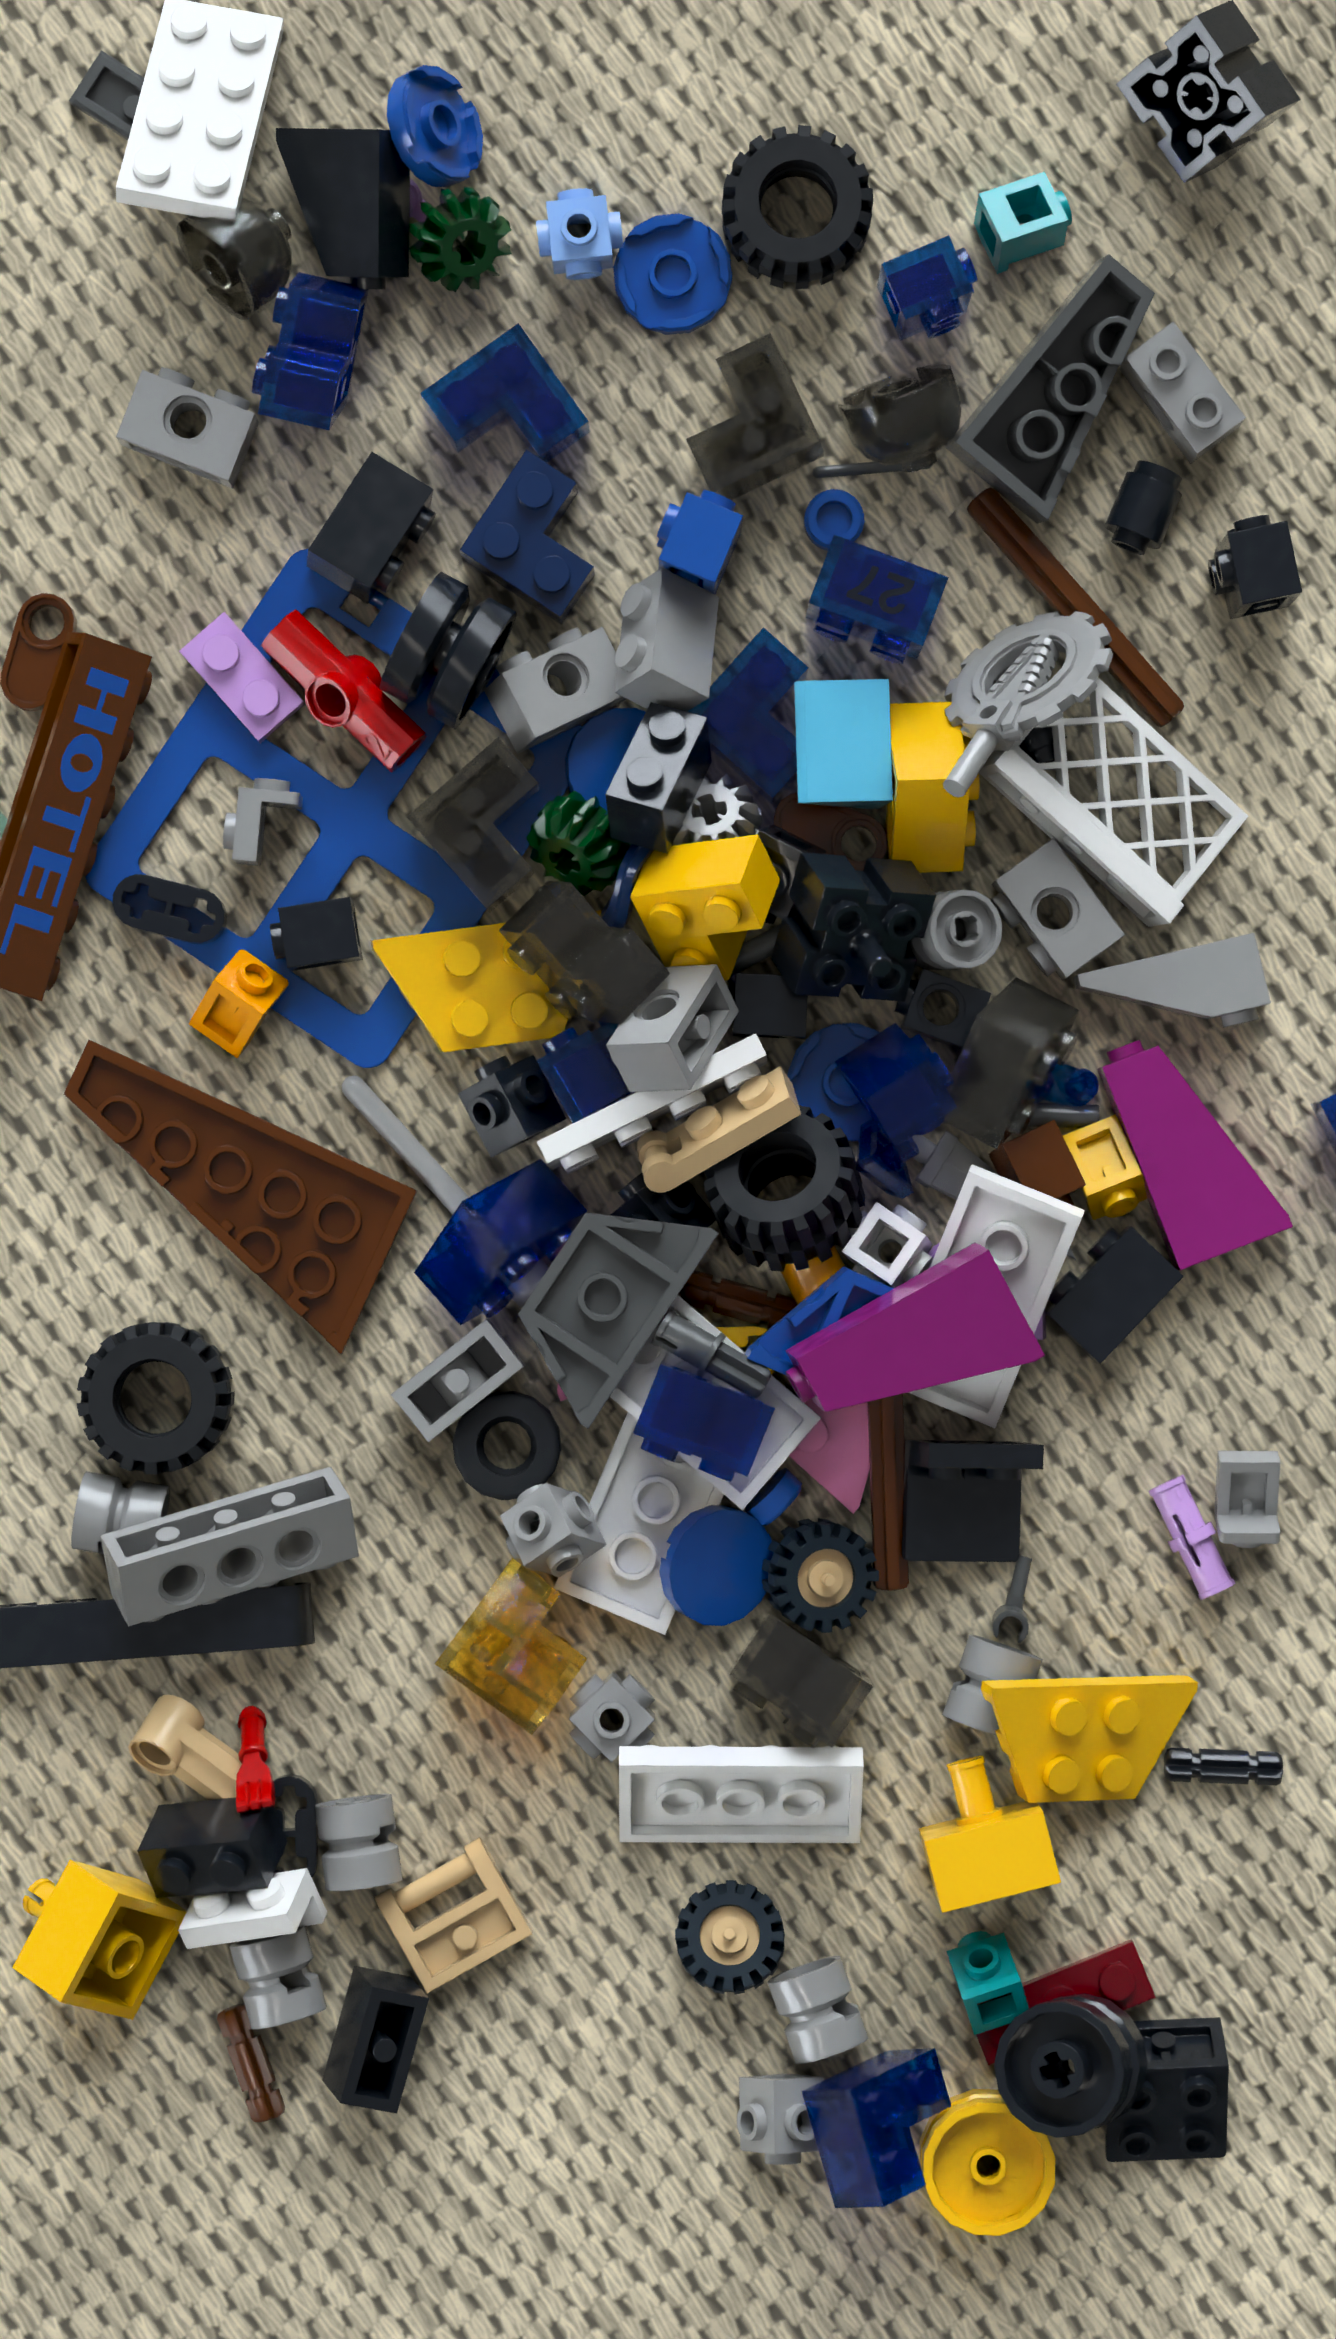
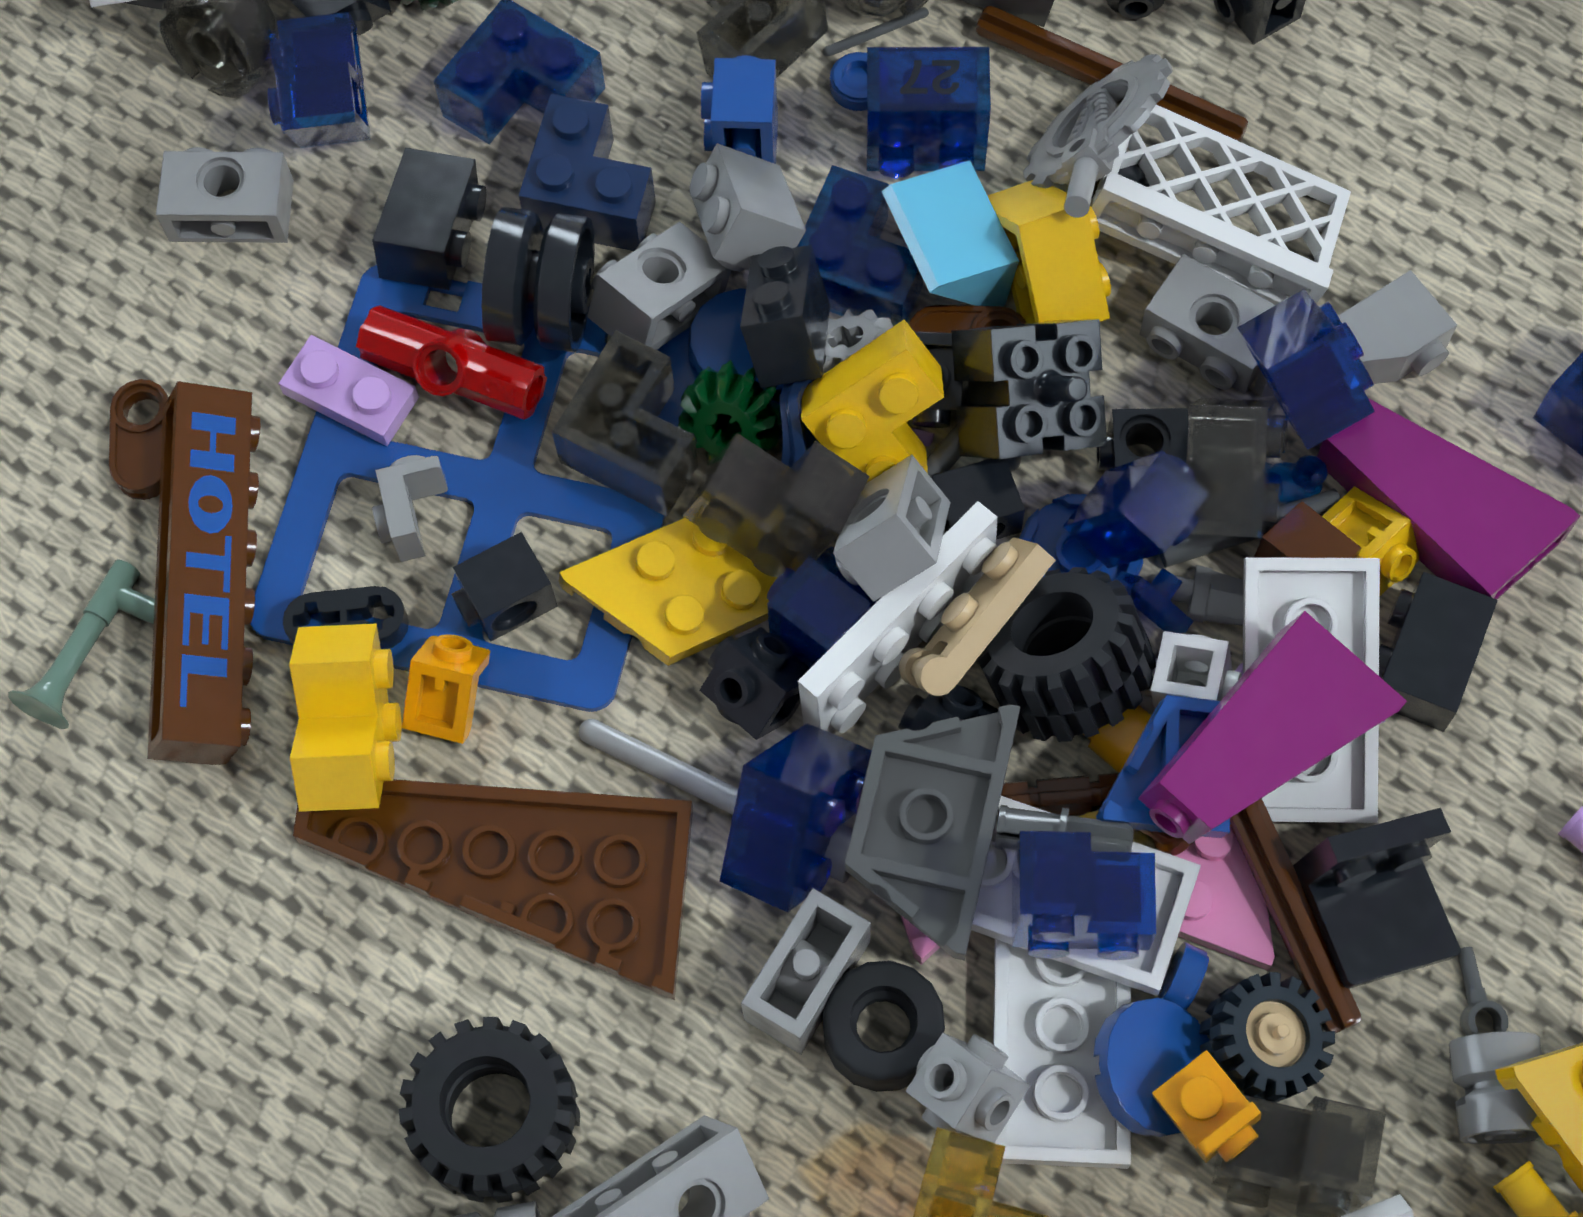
camera: 20 degrees left, 20 degrees down
light grey wheel [907,889,1002,971] -> none
none -> yellow brick [289,624,402,812]
none -> light orange bracket [1152,1050,1262,1163]
none -> clear blue brick [1237,289,1375,450]

